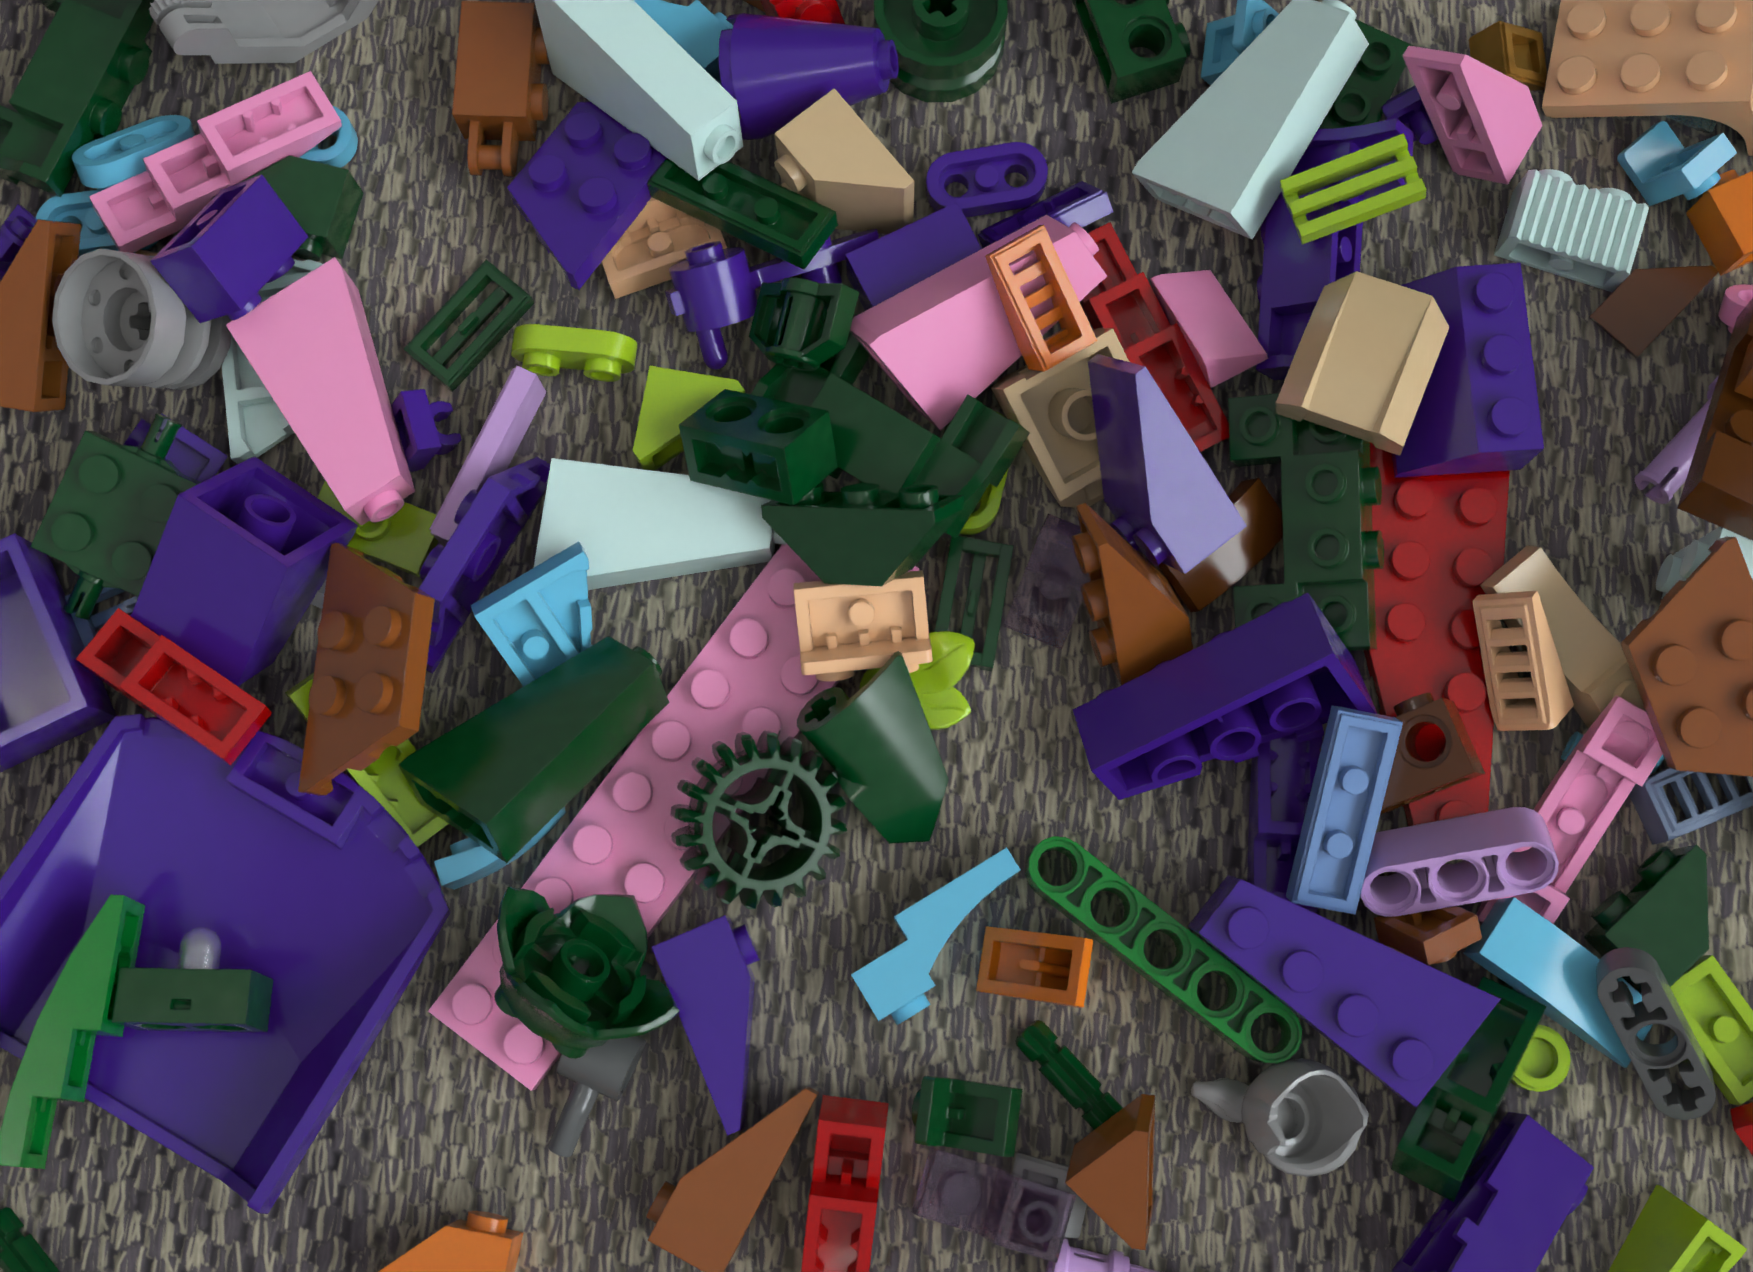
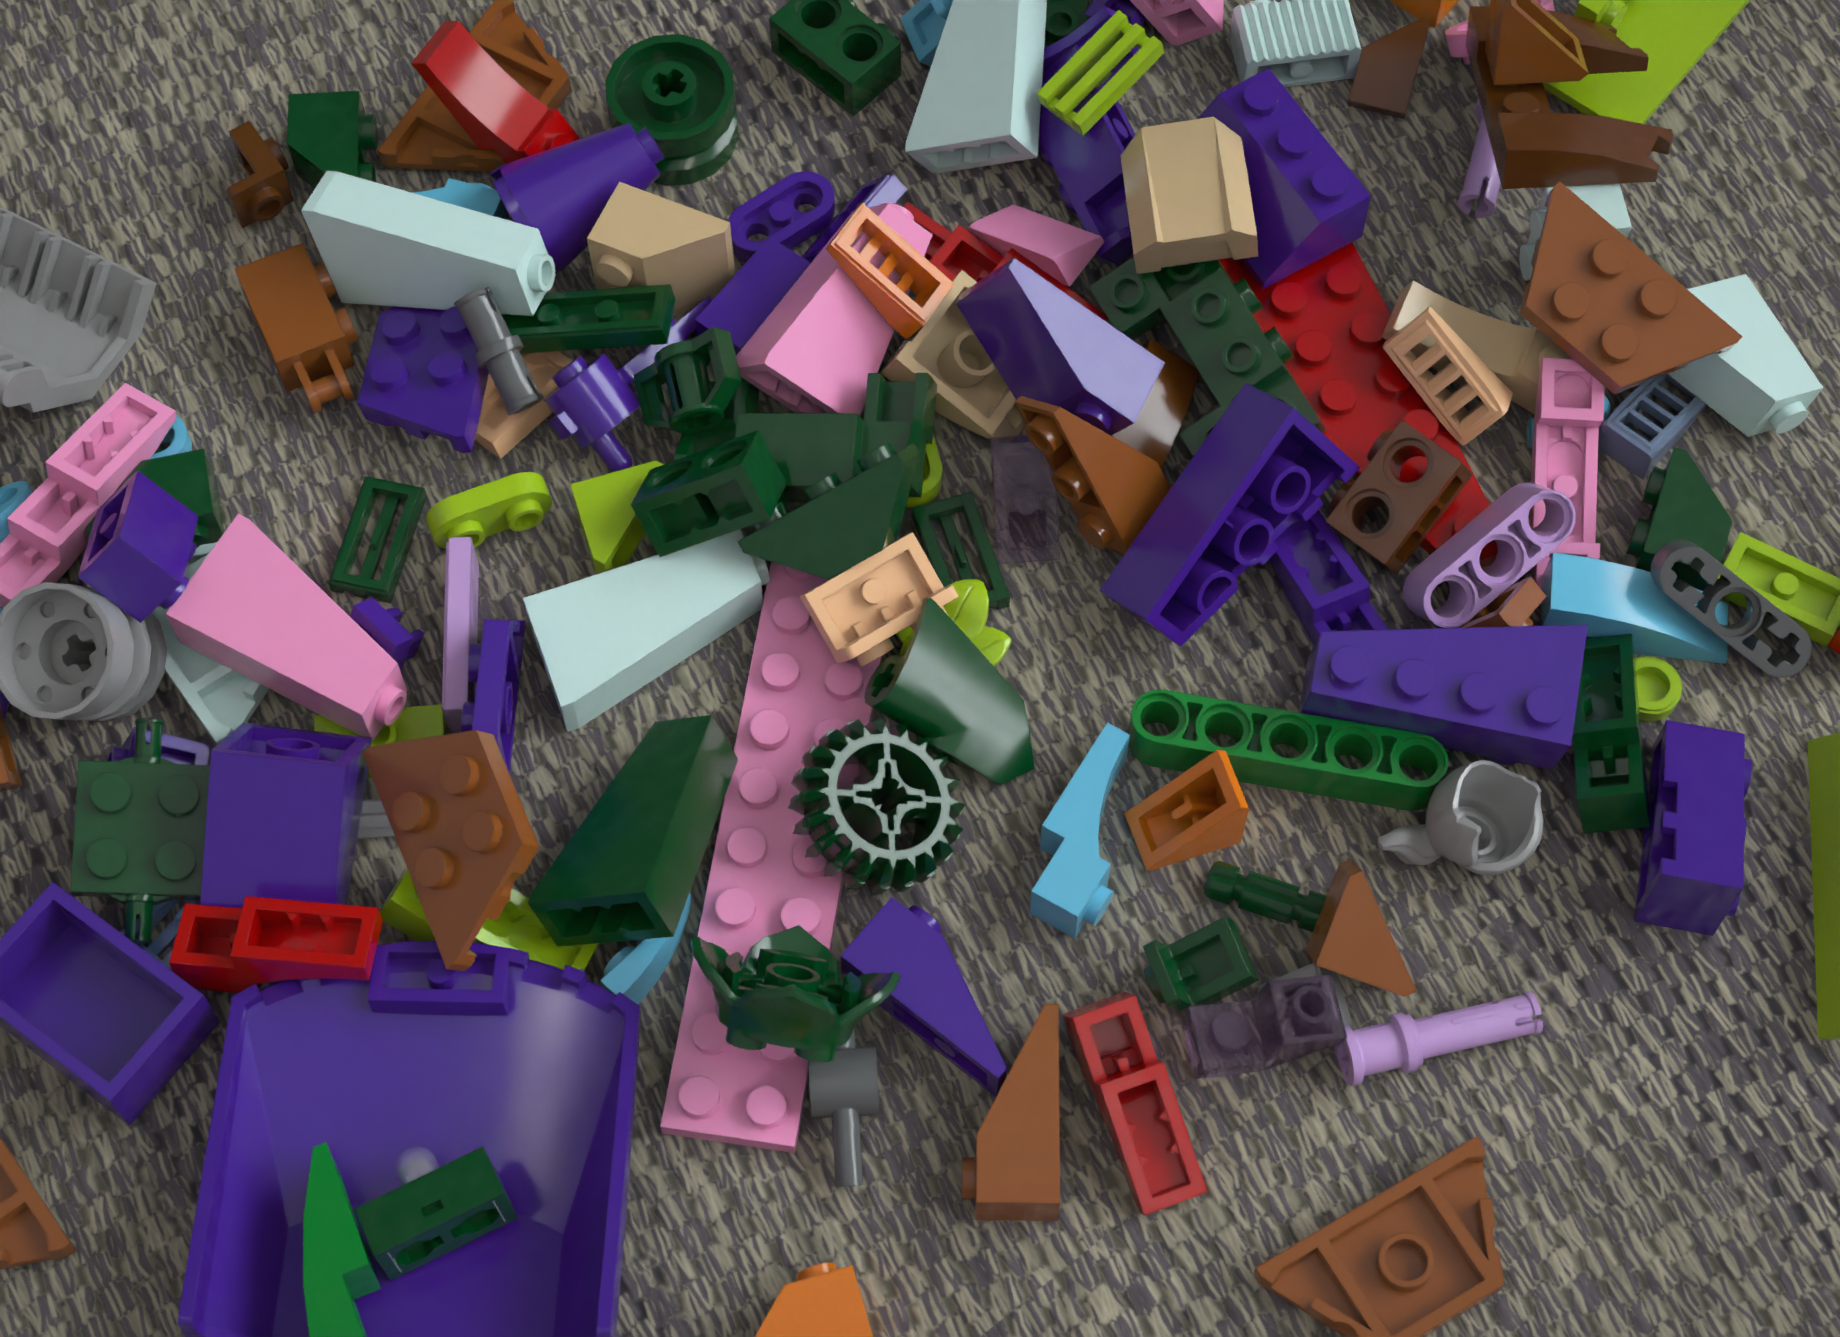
camera: 30 degrees left, 15 degrees down
medium azure wing [471,541,593,687] -> none
medium blue tile [1286,705,1403,914] -> none
none -> dark grey pin [454,287,544,416]

